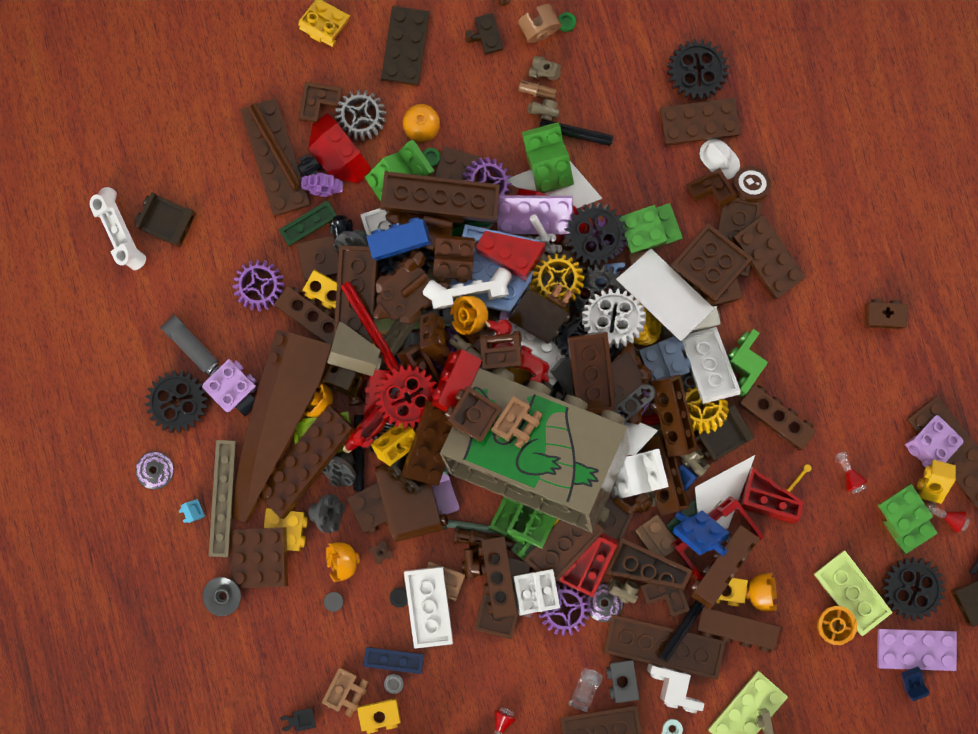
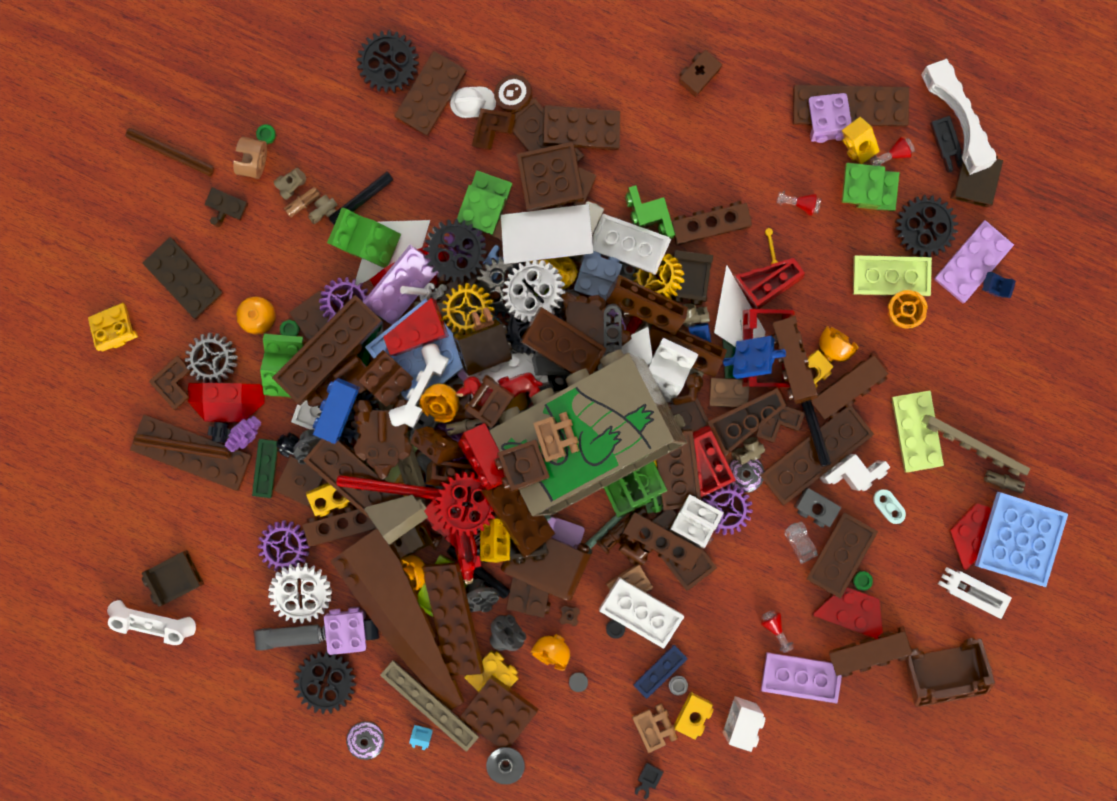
camera: 45 degrees left, 5 degrees up
none -> white gear [268,563,332,624]

